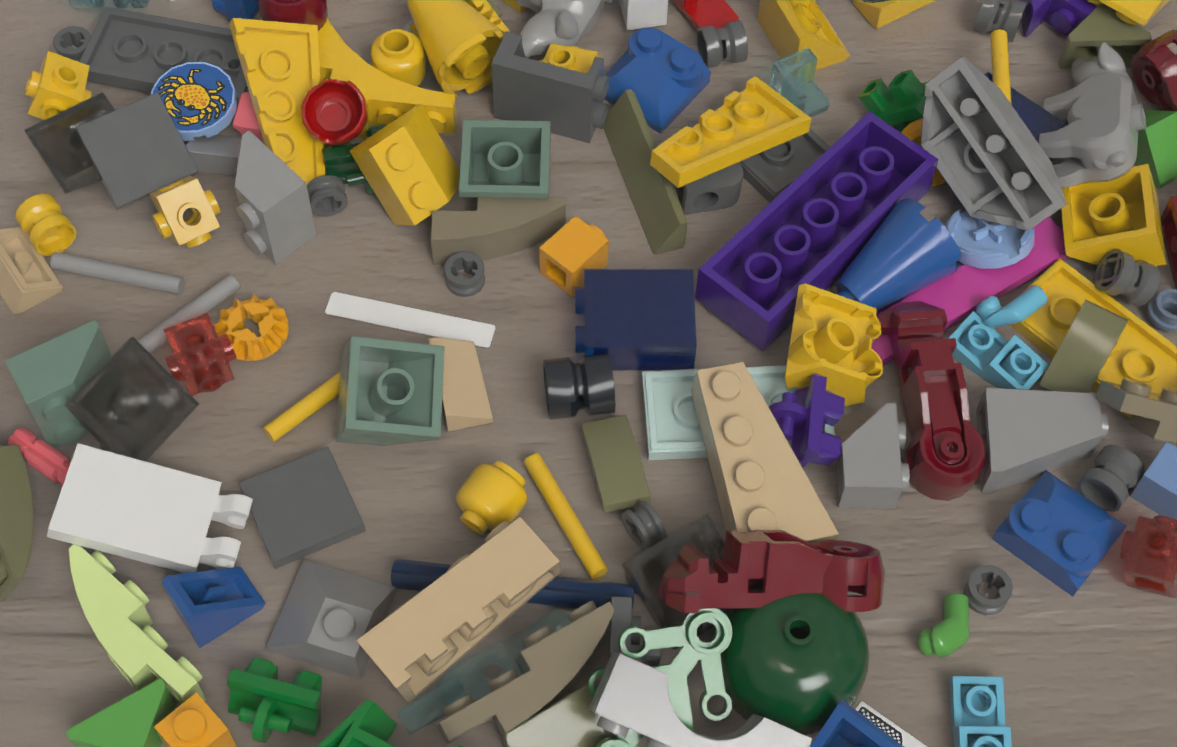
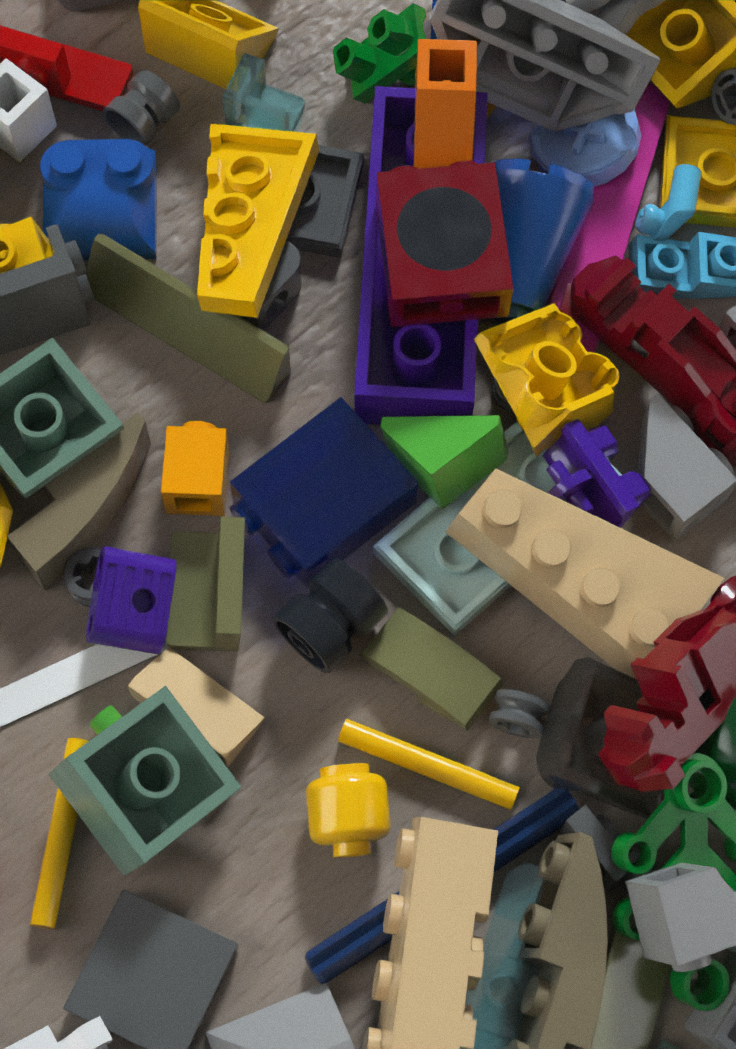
camera: 40 degrees left, 10 degrees up
none -> dark purple piece [86,546,176,655]
none -> olive panel [166,516,245,651]
none -> dark red brick [376,161,514,327]
none -> bright green slope [381,415,508,509]
none -> orange slope [413,39,477,169]

